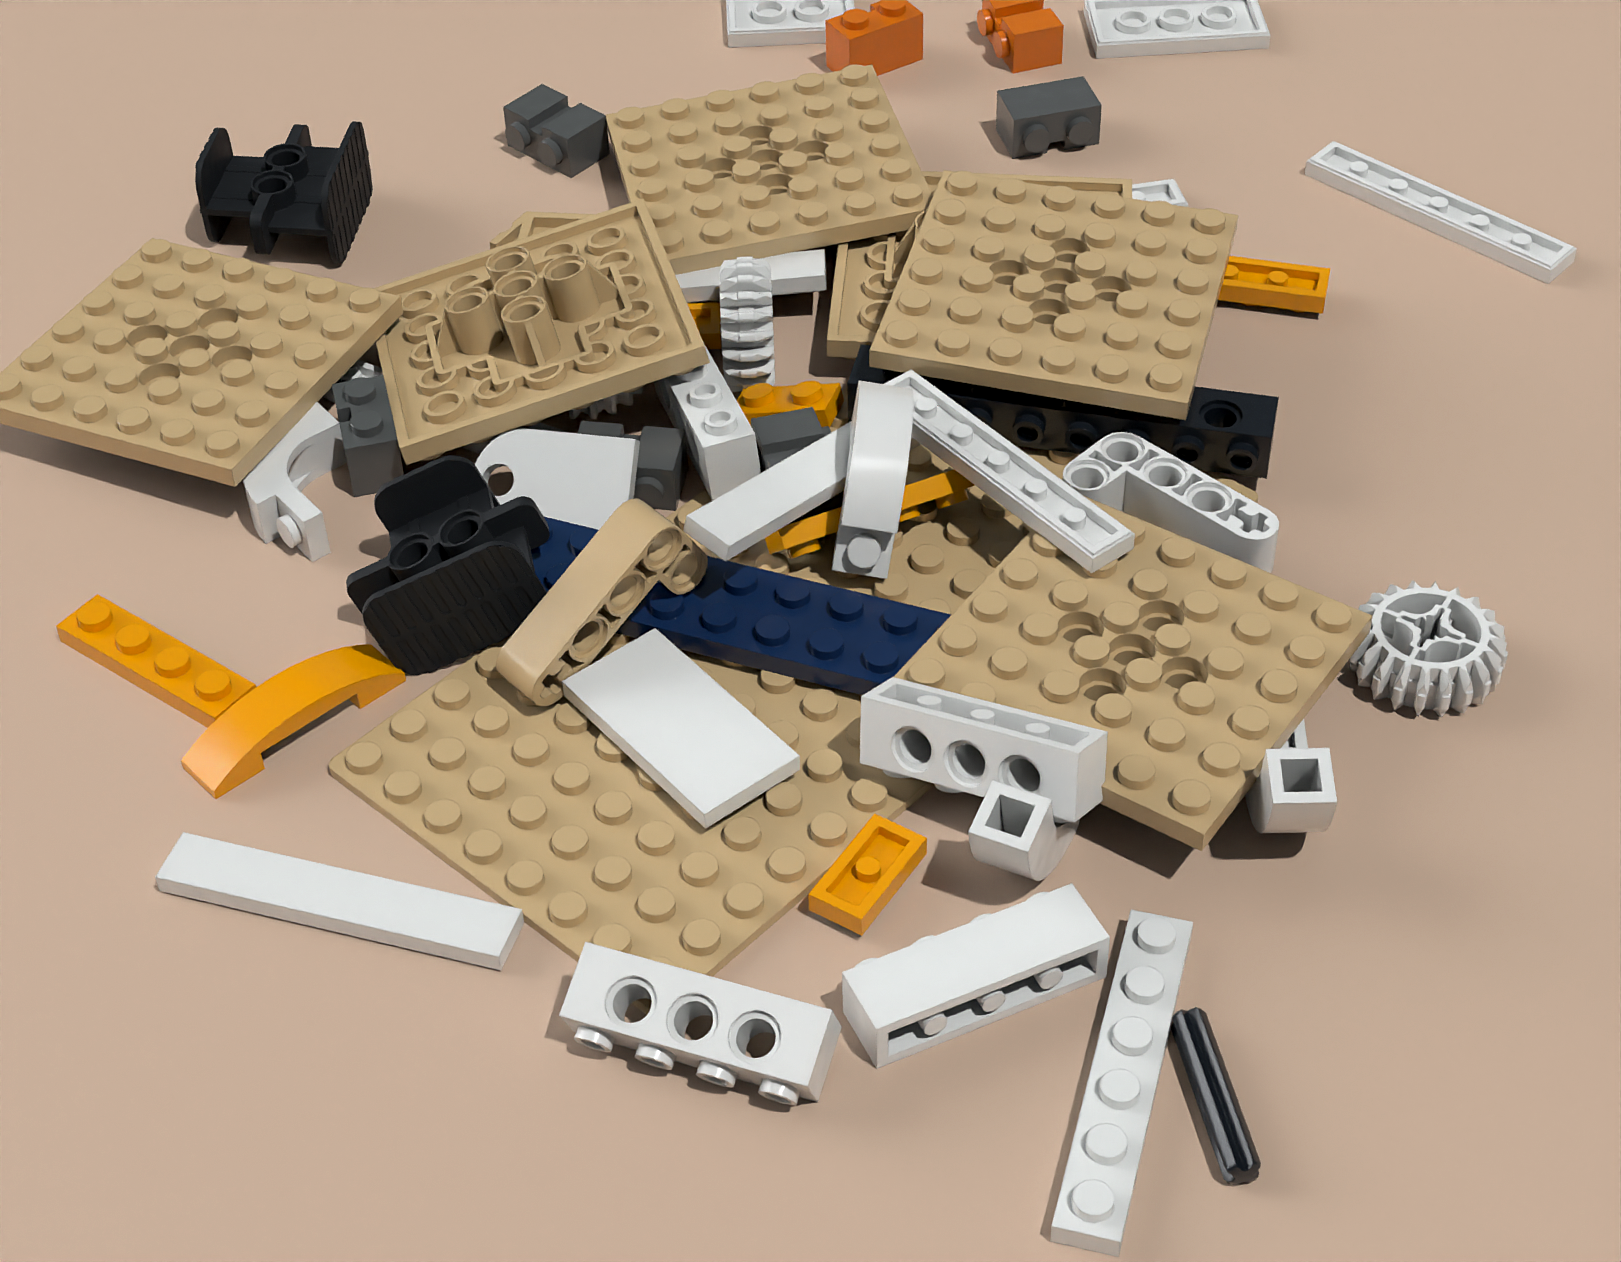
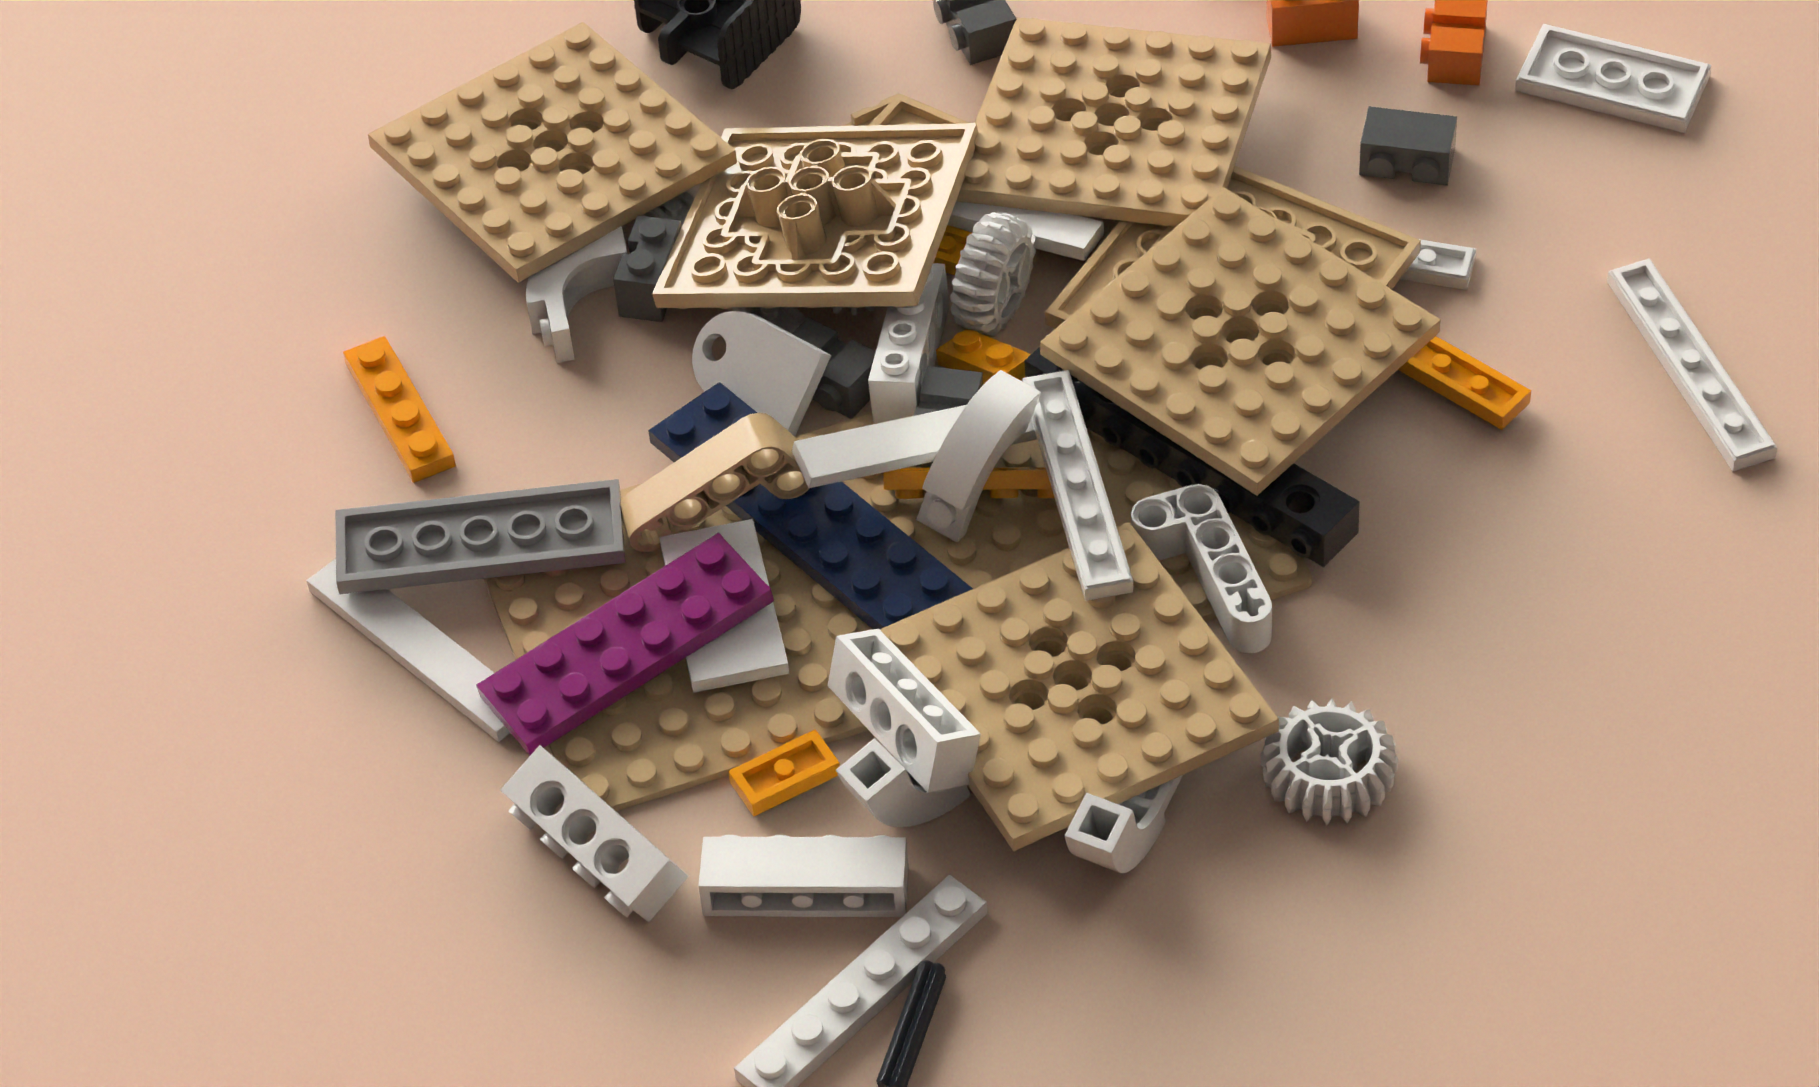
camera: 30 degrees right, 5 degrees up
light orange slope [181,644,406,799] -> none
black piece [346,455,550,675] -> none
none -> light grey plate [335,479,625,594]
none -> magenta plate [476,532,774,756]

